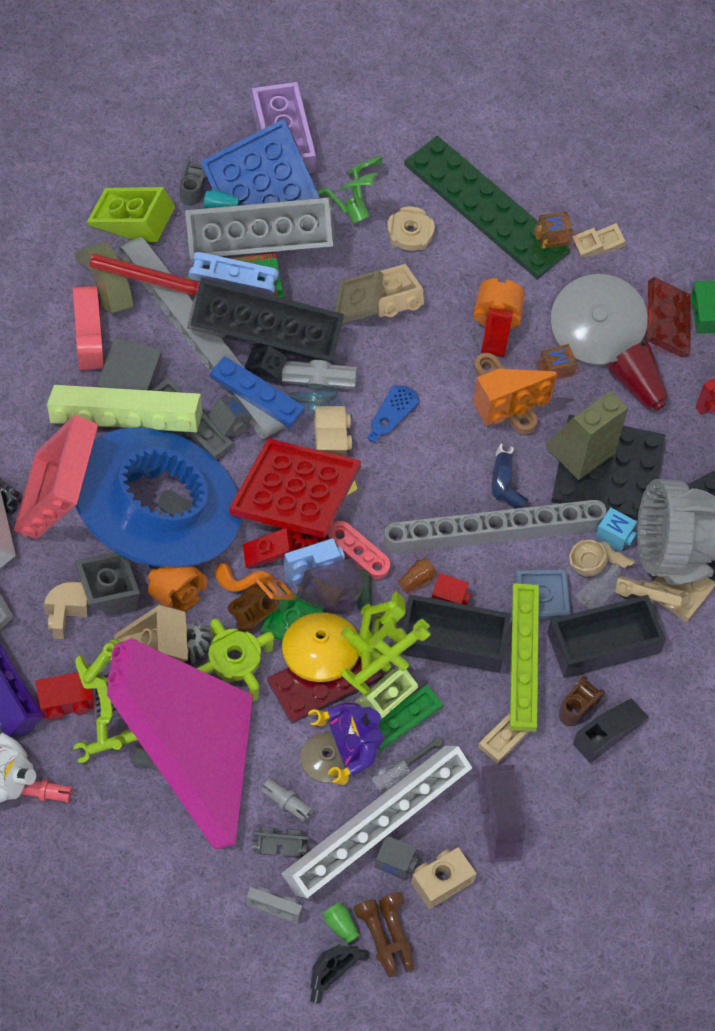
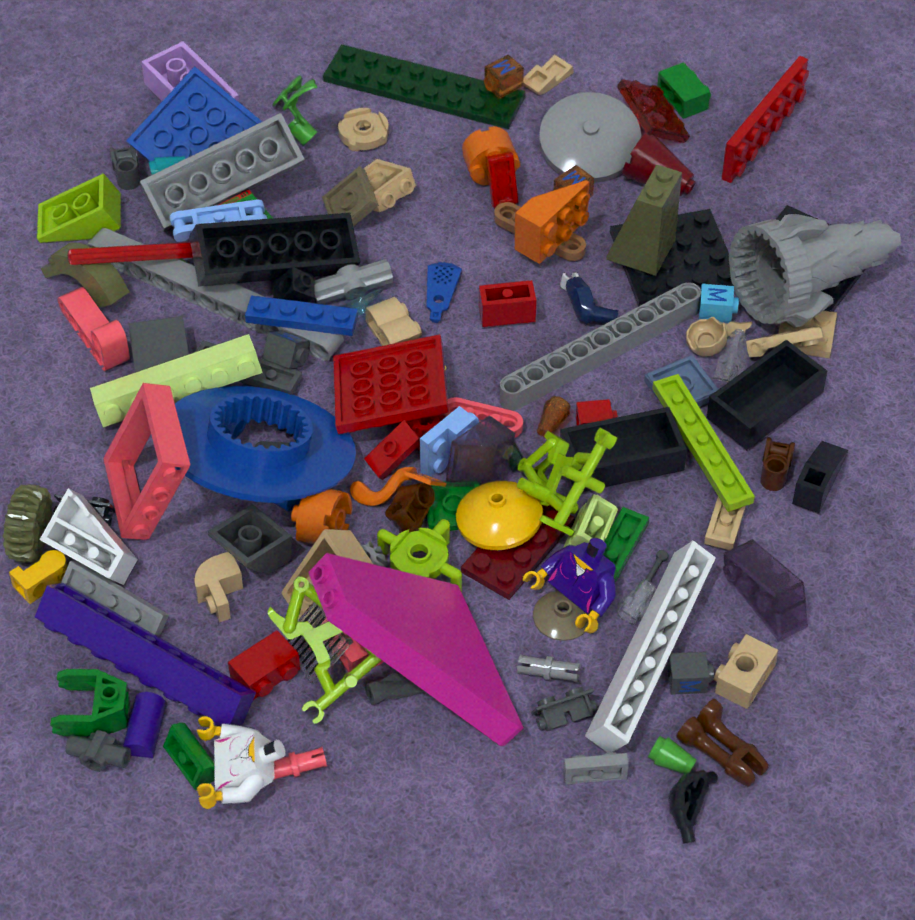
camera: 20 degrees left, 10 degrees down
none -> red brick [479,280,537,327]

